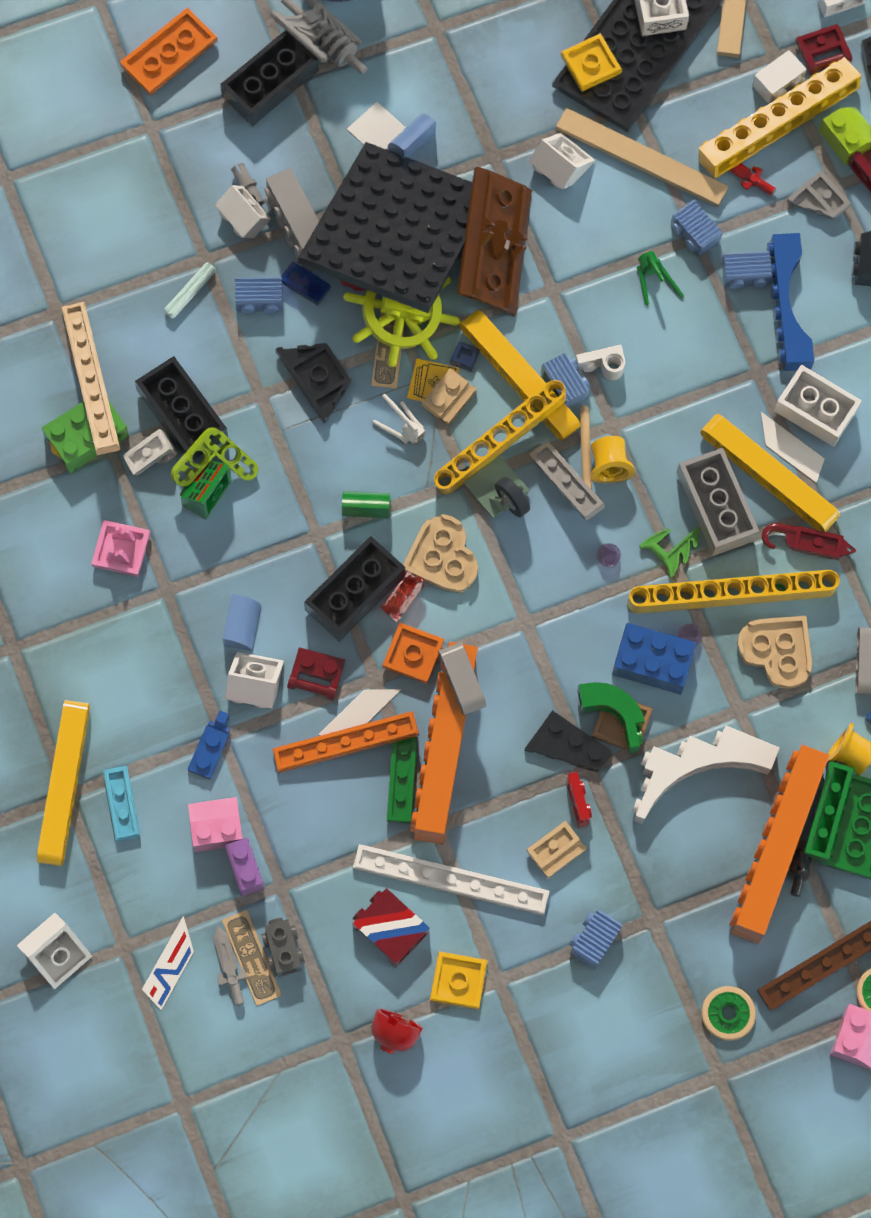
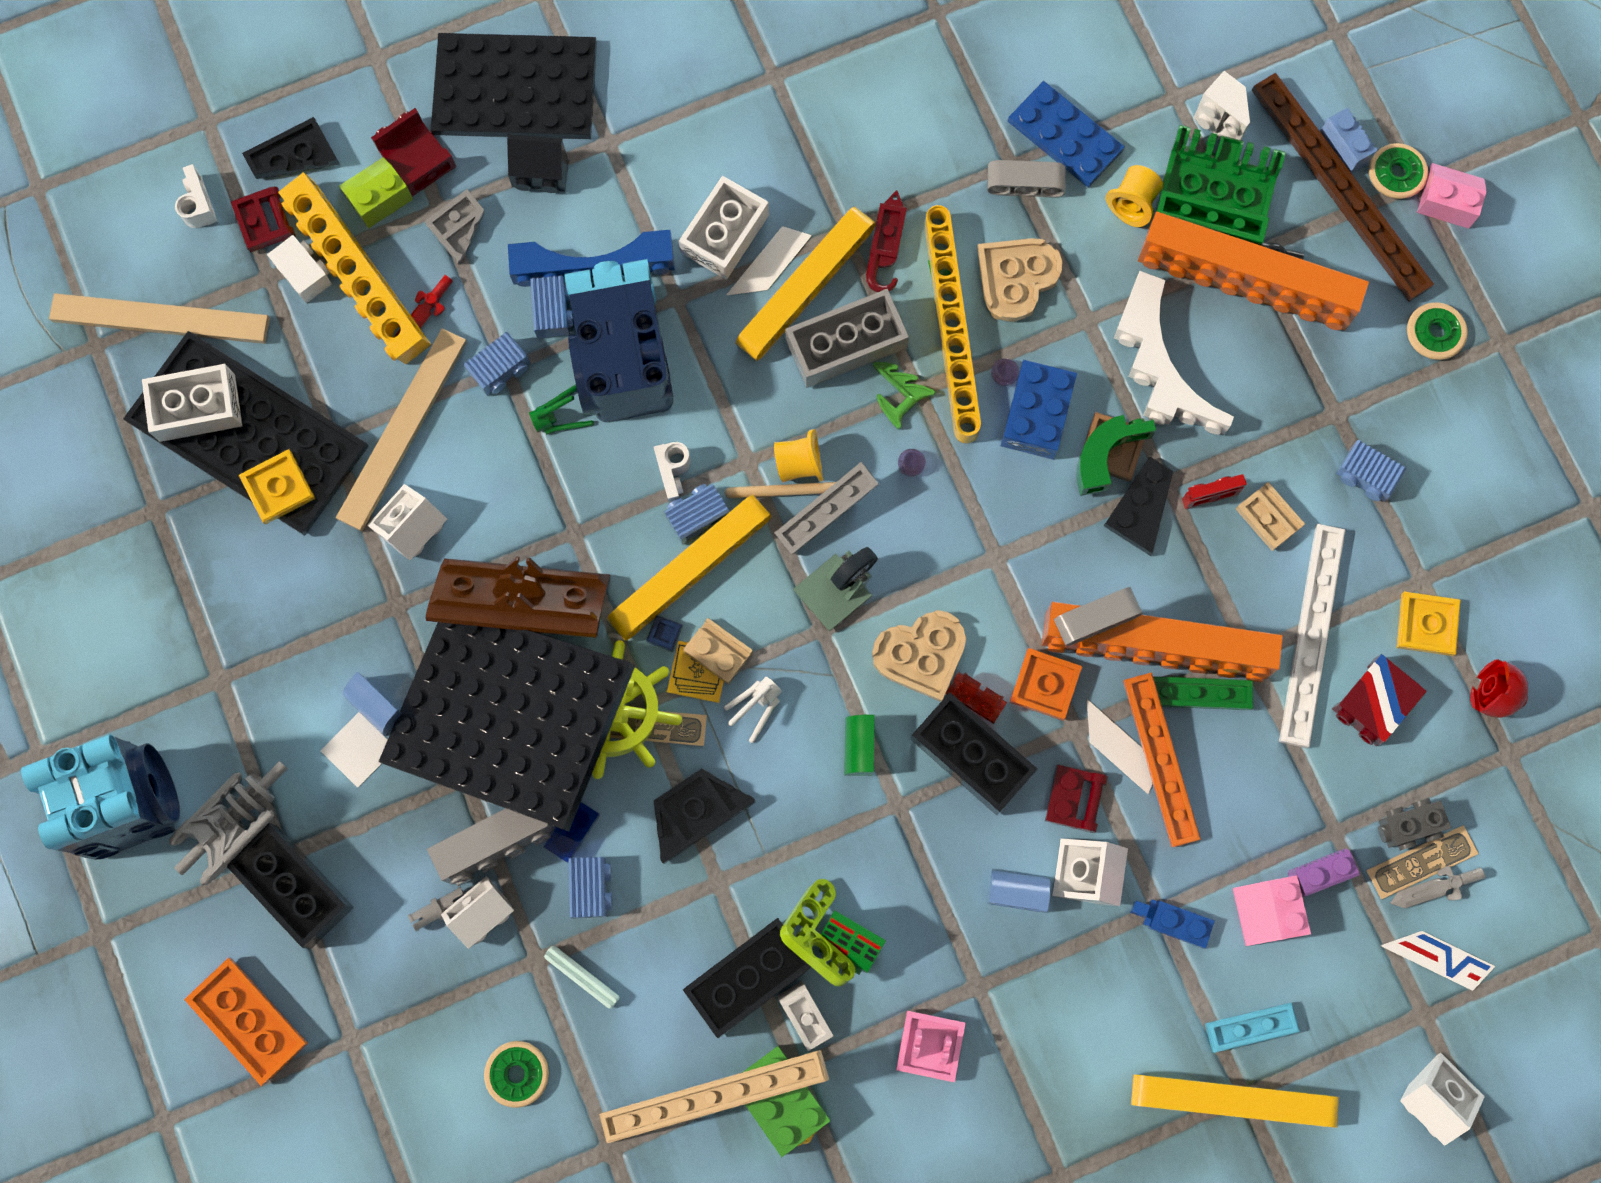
camera: 85 degrees left, 5 degrees up
yellow beam [434,380,567,494] -> none
none -> green wheel [484,1041,549,1108]
none -> dark blue piece [565,259,673,422]

